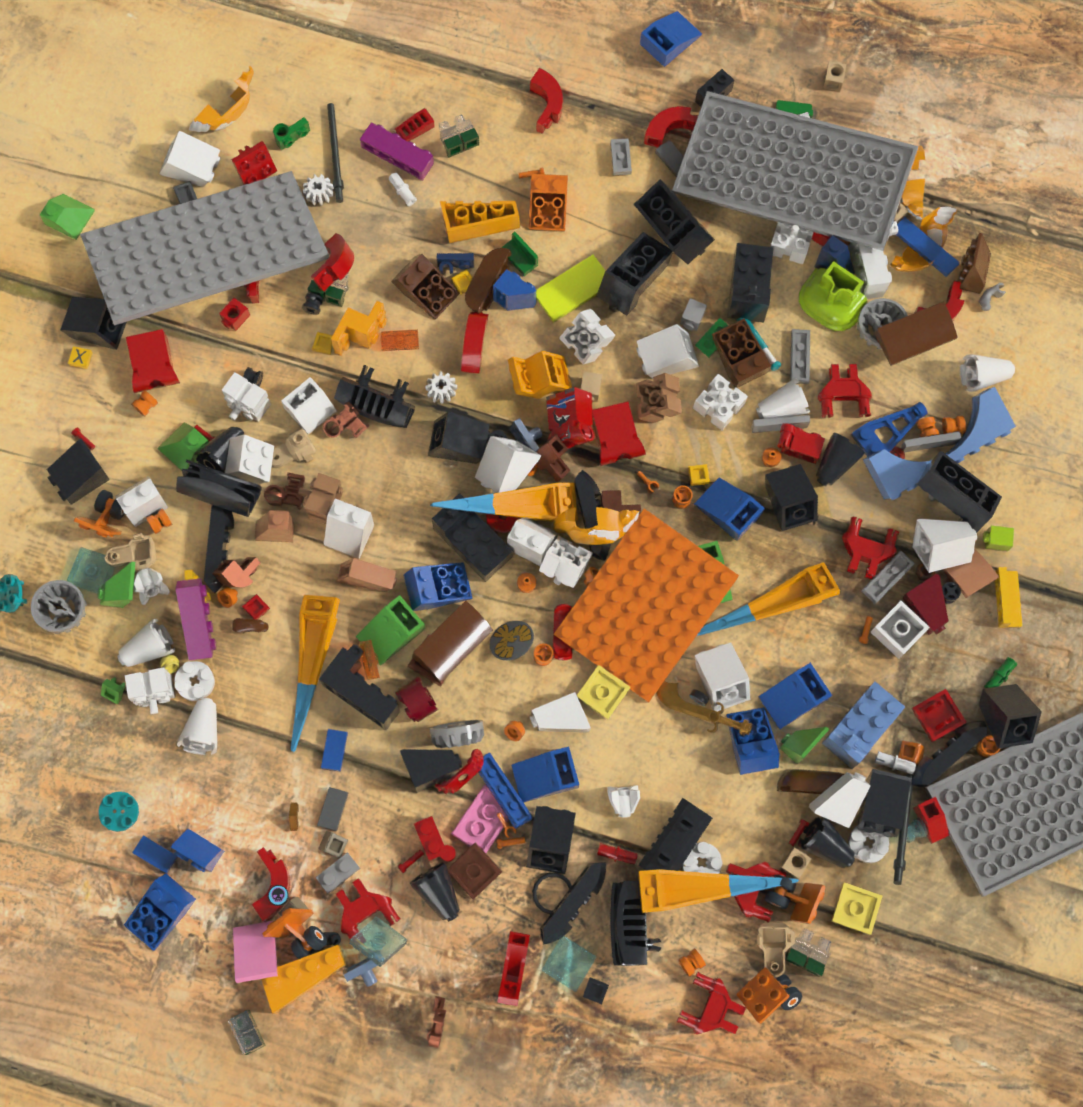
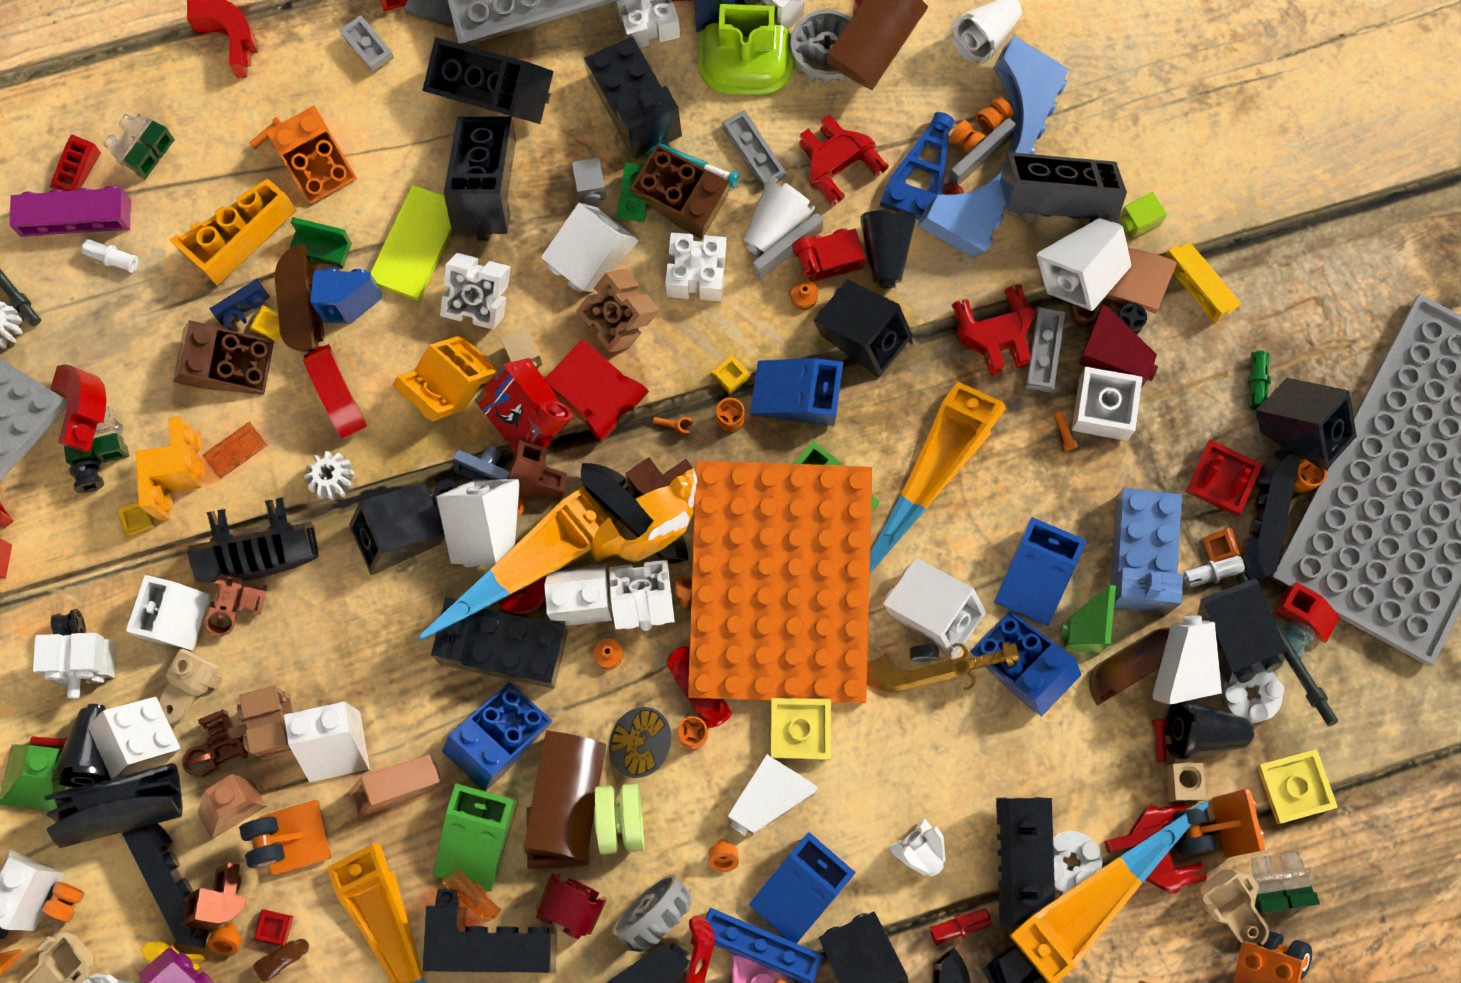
camera: 30 degrees left, 0 degrees up
none -> orange plate [239,800,332,875]
none -> yellowish green wheel [594,783,644,855]

